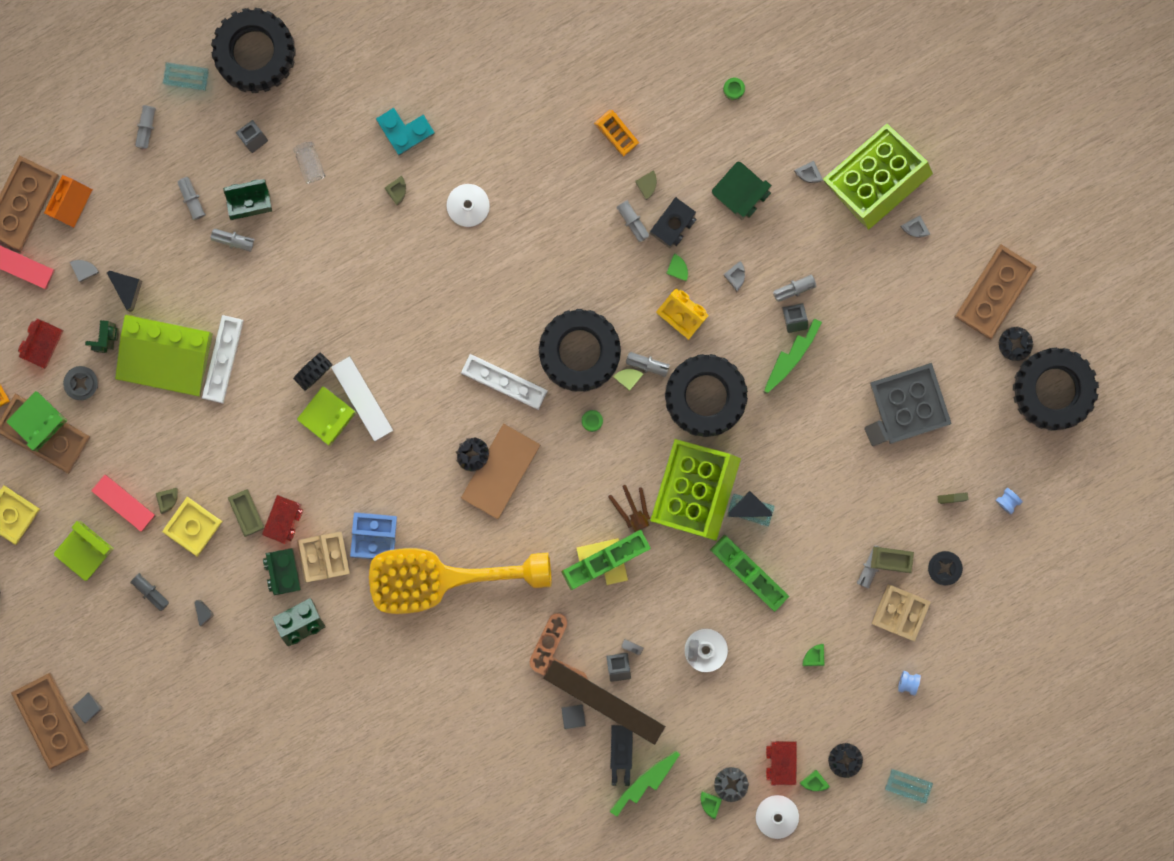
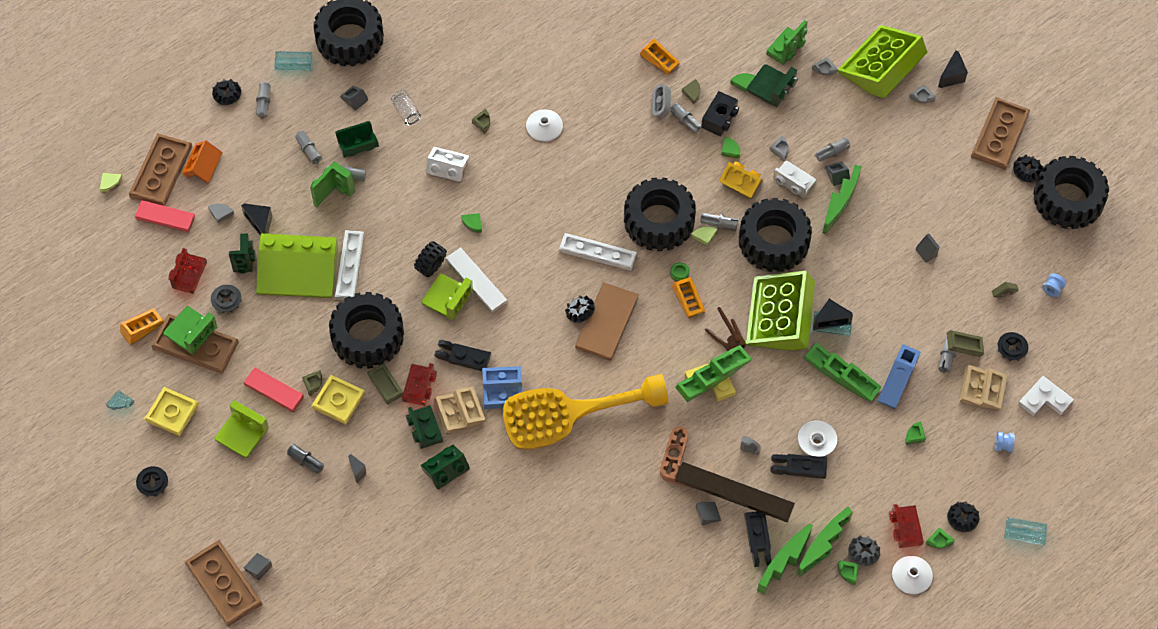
camera: 10 degrees left, 25 degrees down
teal plate [376,108,435,156] -> none
dark grey slope [606,653,631,682] -> none
light grey tile [688,640,699,662] -> none
bright green tile [723,78,745,100] -> none
dark grey plate [870,363,952,444] -> none
none -> black gear [212,78,241,105]
none -> bright green bracket [310,161,355,207]
none -> black tyre [329,292,404,369]
none -> white bracket [426,147,469,182]
none -> black hinge [434,340,491,371]
none -> bright green tile [461,213,482,233]
none -> light grey plate [652,83,671,119]
none -> light orange slope [672,277,705,318]
none -> bright green tile [730,73,755,92]
none -> bright green bracket [766,20,808,65]
none -> black hinge [770,454,827,479]
none -> white bracket [773,160,817,198]
none -> bright green slope [797,507,853,577]
none -> medium blue slope [878,344,921,409]
none -> black slope [938,50,968,88]
none -> white plate [1018,376,1074,417]

